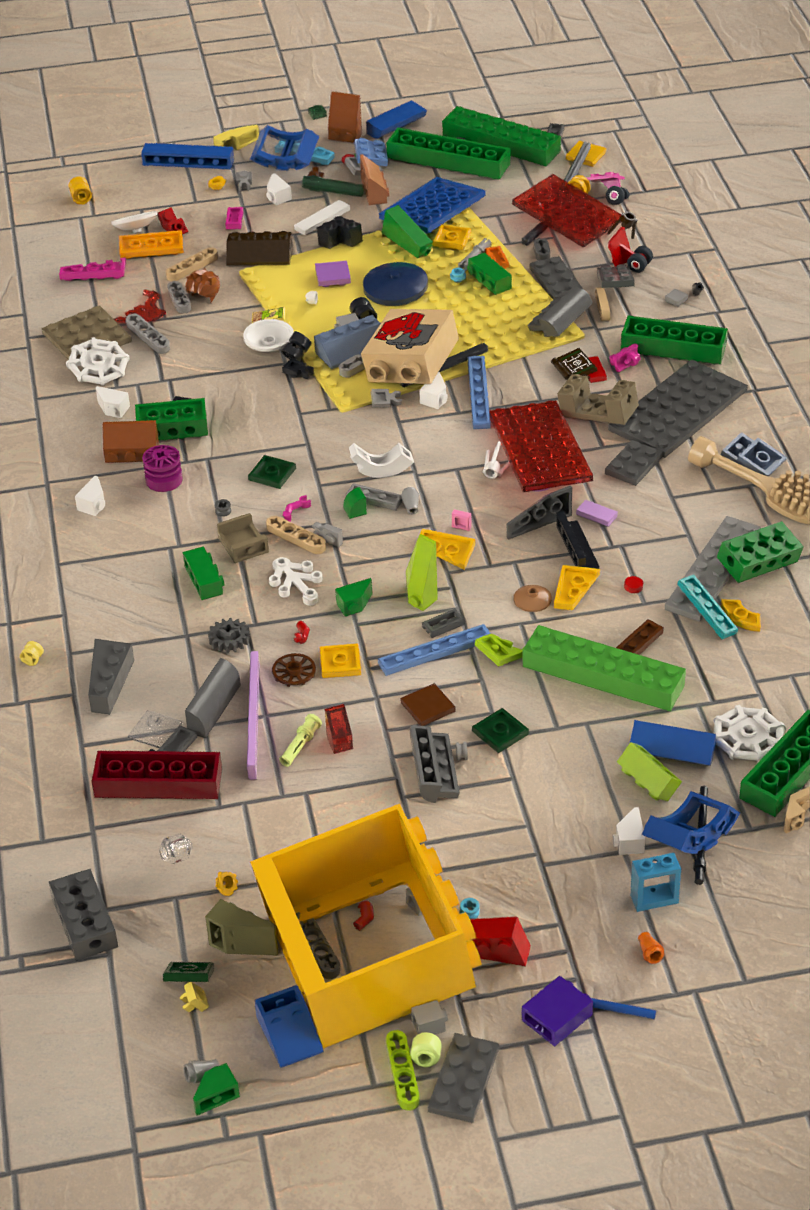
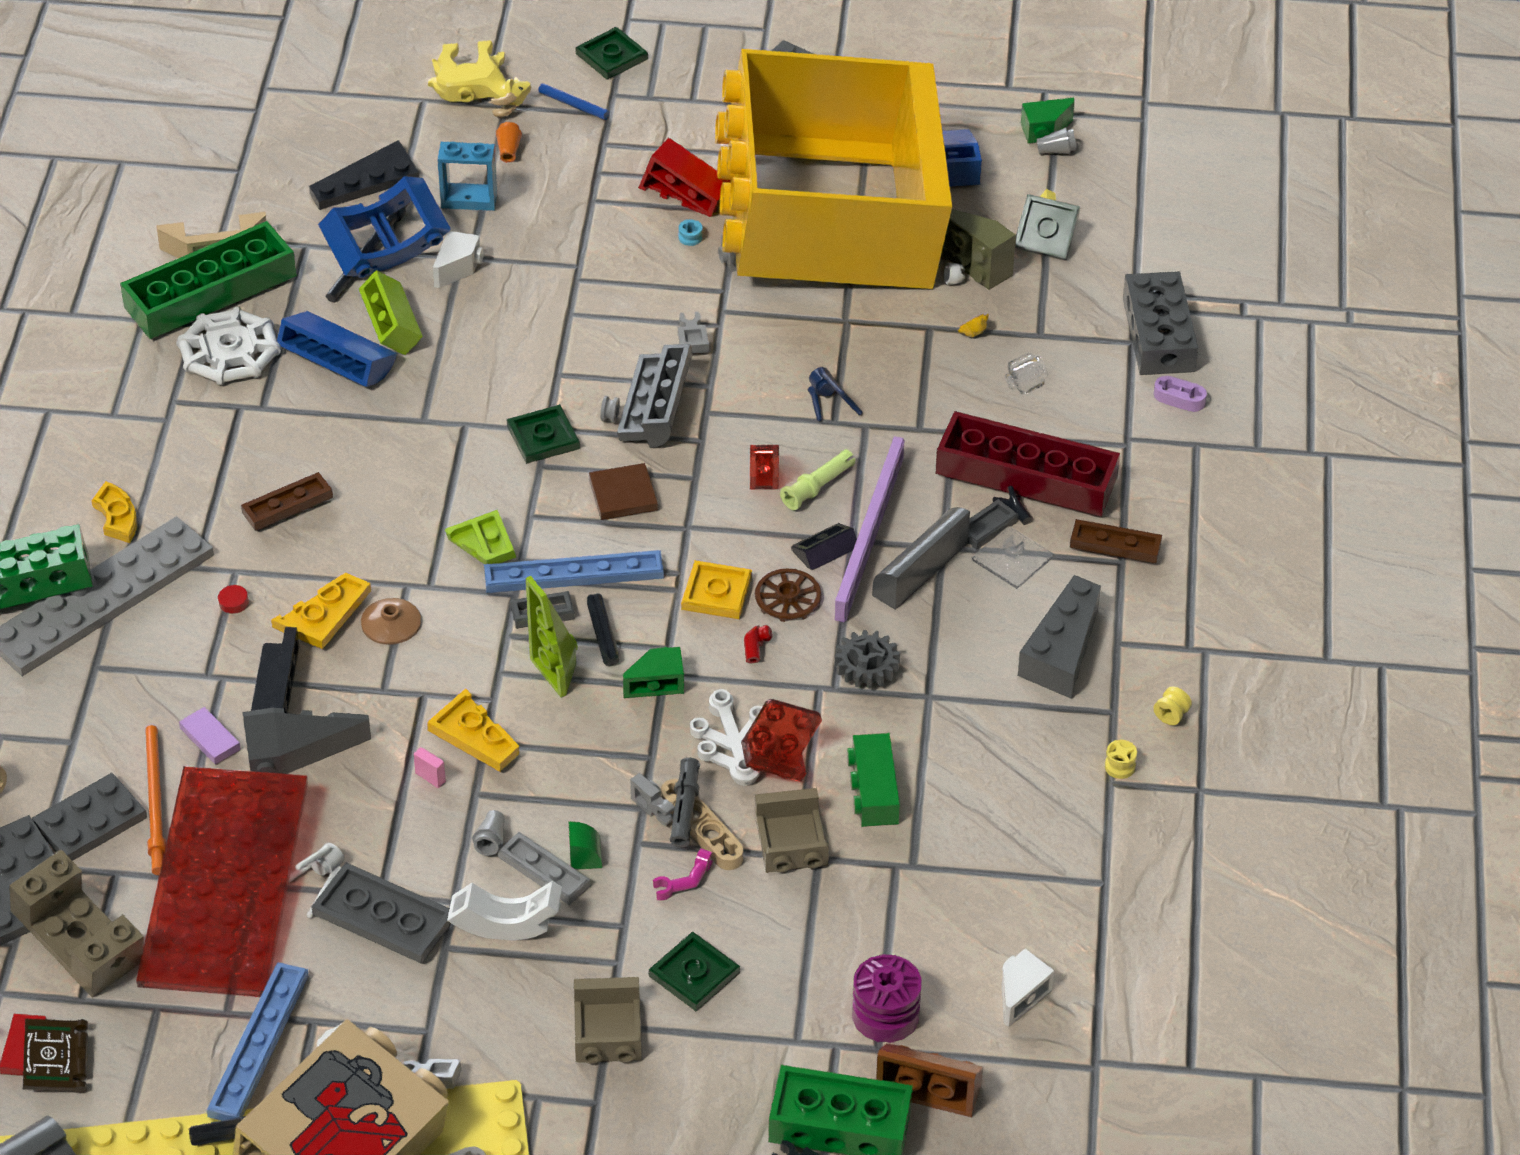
camera: 165 degrees left, 5 degrees up
dark grey bush [214,499,231,517] -> none
dark purple brick [522,975,593,1047] -> none
bright green brick [523,625,686,712] -> none
teal tile [677,574,739,640] -> none
none -> orange bar [145,725,167,875]
none -> black wing [309,140,419,210]
none -> dark grey plate [311,862,451,964]
none -> light yellow animal [428,40,531,117]
none -> dark tan panel [574,977,642,1064]
none -> dark green tile [576,26,648,80]
none -> black axle [587,593,619,666]
none -> dark grey pin [669,757,700,847]
none -> light grey plate [678,312,709,353]
none -> clear red bracket [741,699,822,782]
none -> black slope [791,523,857,570]
none -> dark blue plant [808,367,863,421]
none -> reddish brown plate [1070,519,1162,564]
none -> light yellow wheel [1105,740,1137,779]
none -> lavender beam [1154,376,1207,412]

